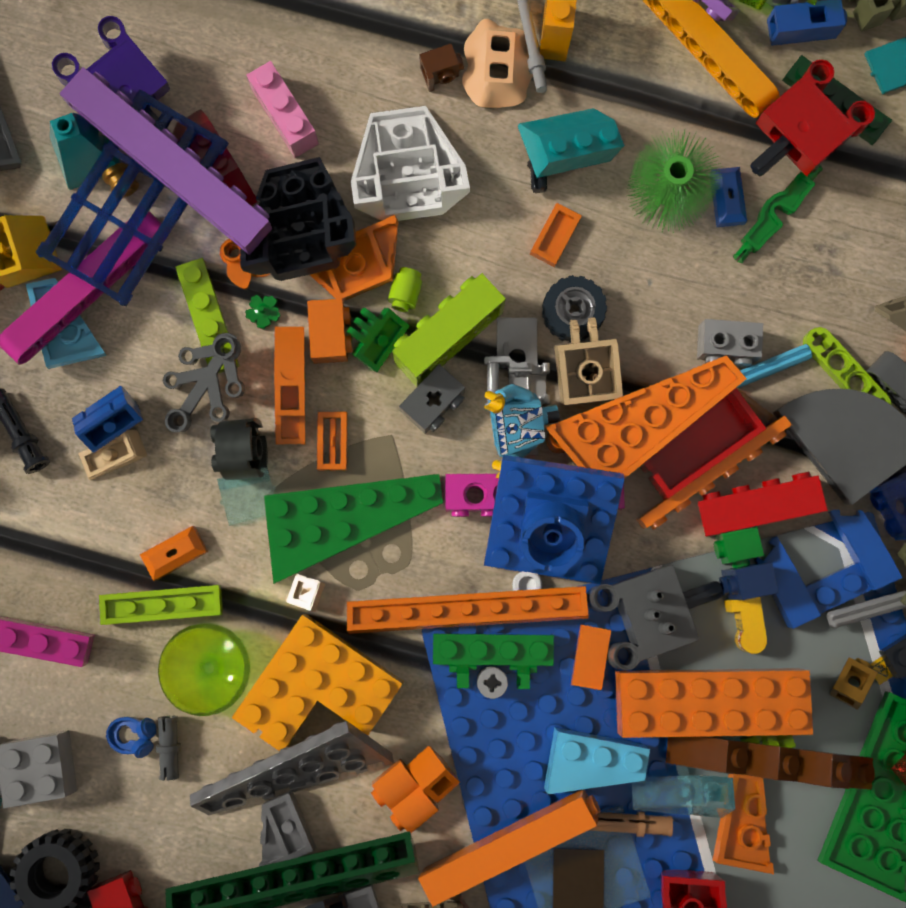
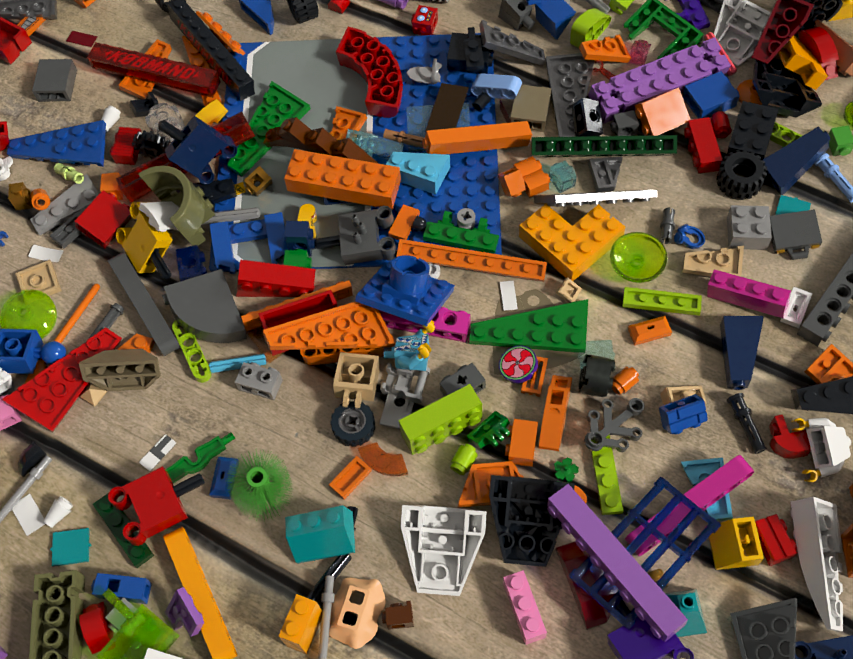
camera: 155 degrees left, 20 degrees down
none -> white sticker [139,435,176,471]
none -> black axle [306,554,352,602]
none -> clear orange tile [358,442,408,476]
none -> black hinge [412,215,427,232]
none -> tile [499,346,538,383]
none -> white sticker [500,281,518,311]
none -> clear light blue brick [549,160,576,193]
none -> orange brick [612,366,639,395]
none -> tan wing [682,245,744,277]
none -> dark blue slope [720,316,763,390]

